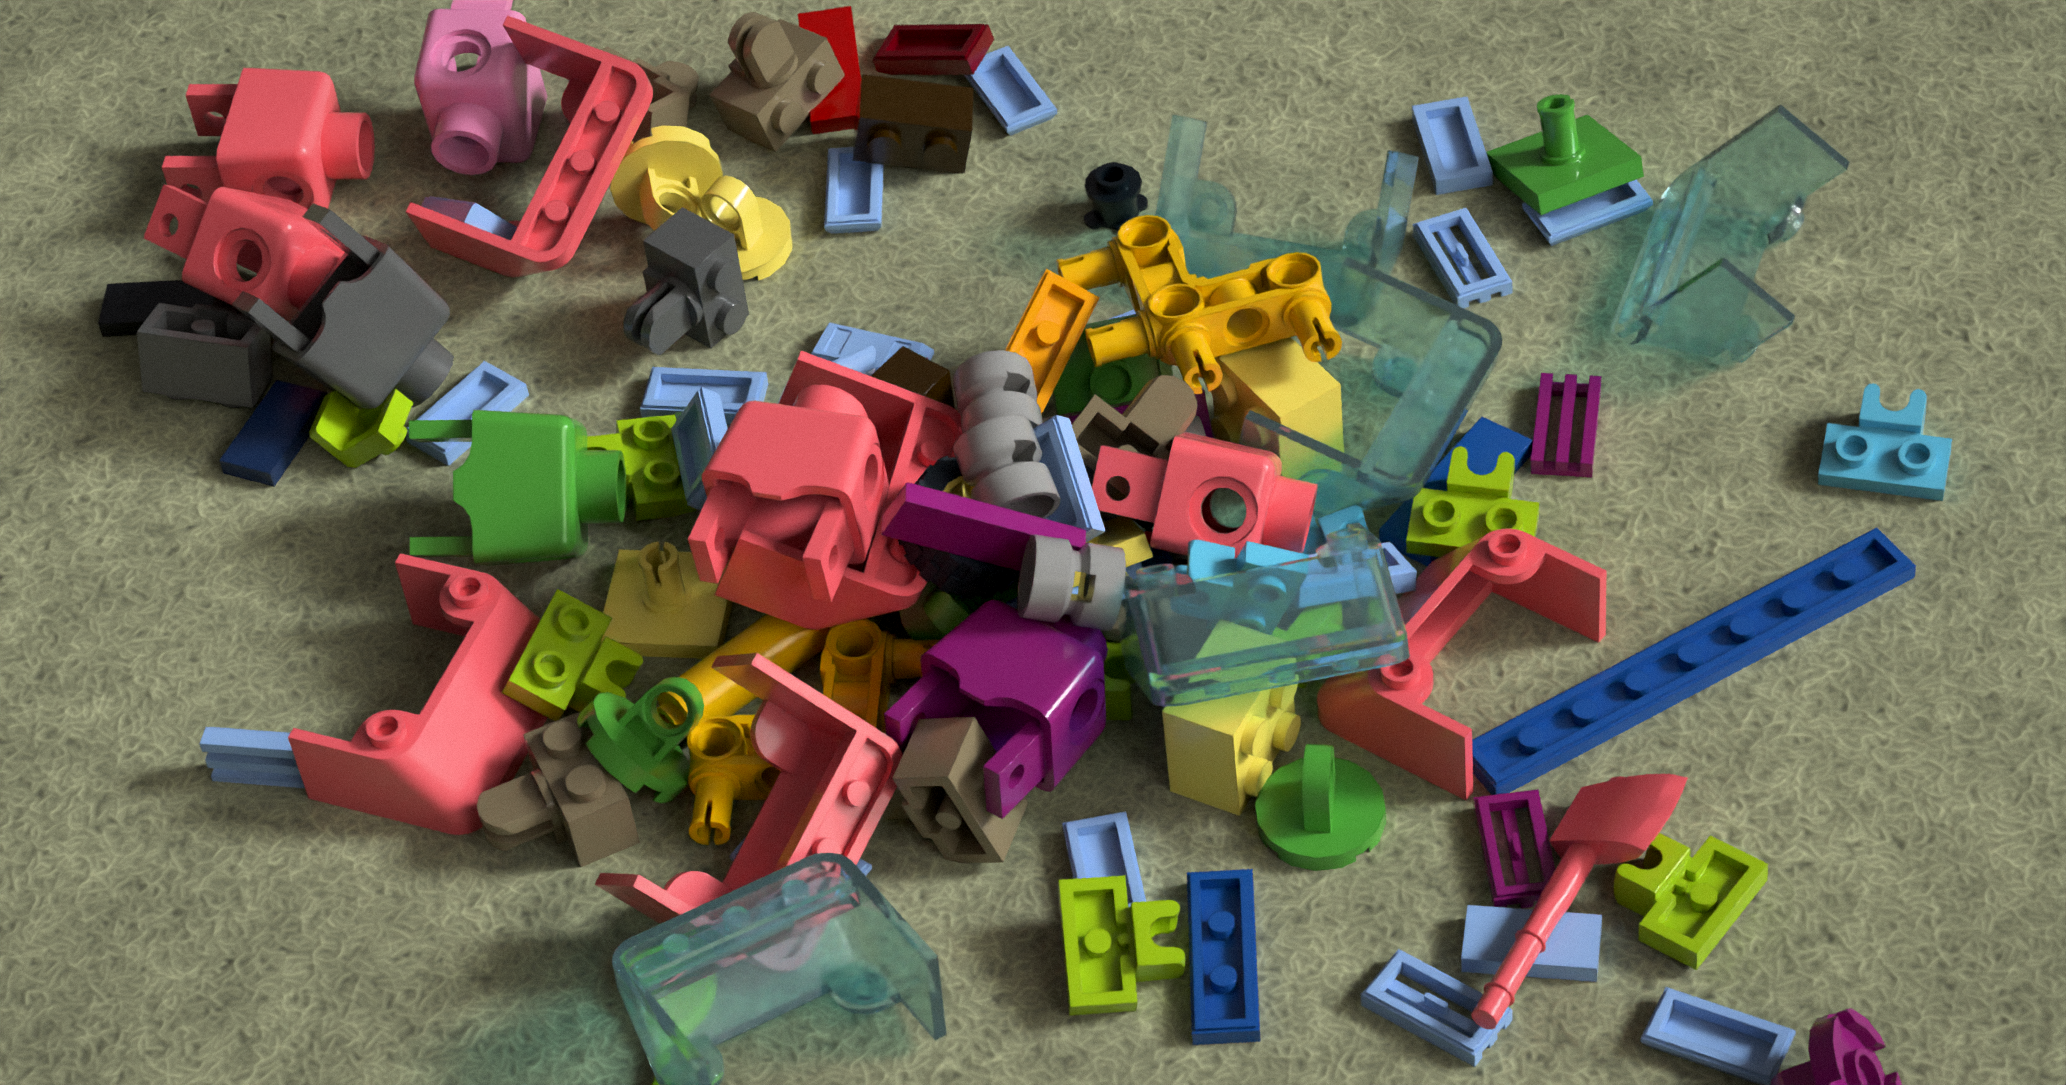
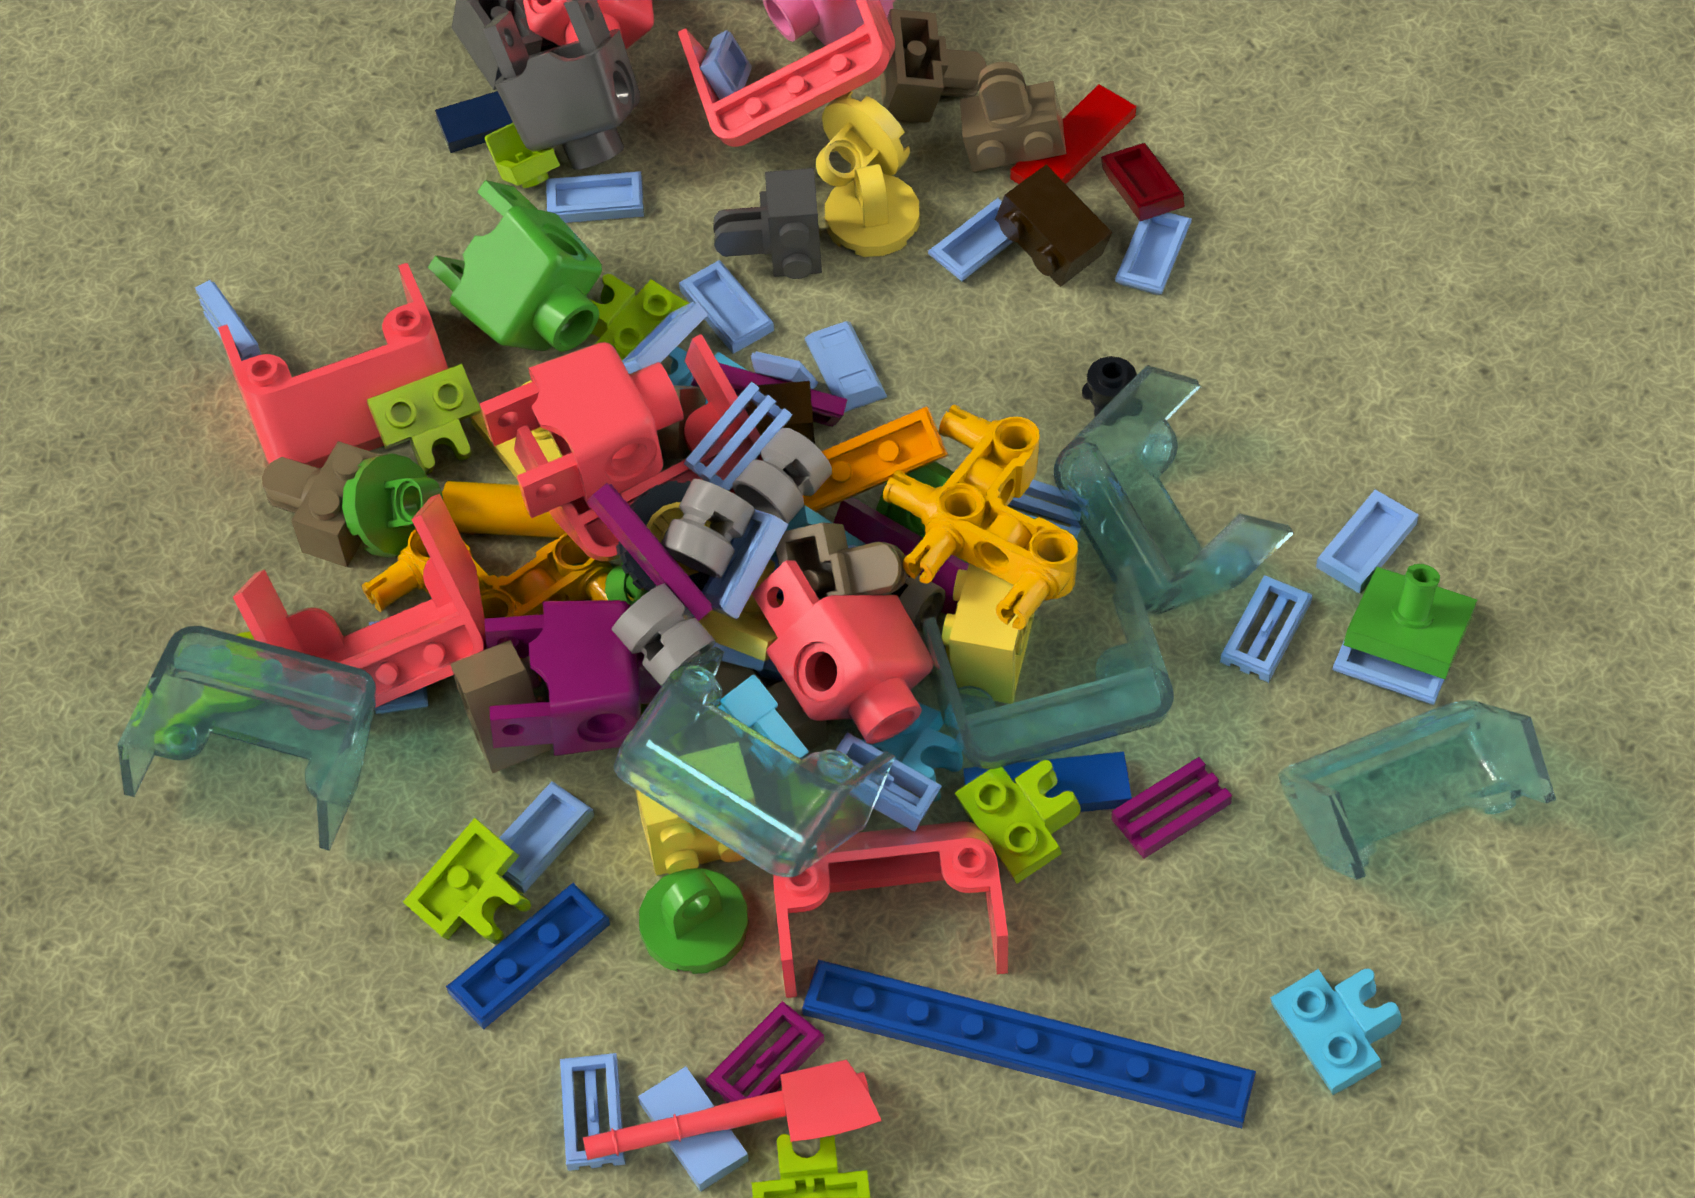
camera: 45 degrees right, 10 degrees up
none -> light blue tile [684,381,792,491]

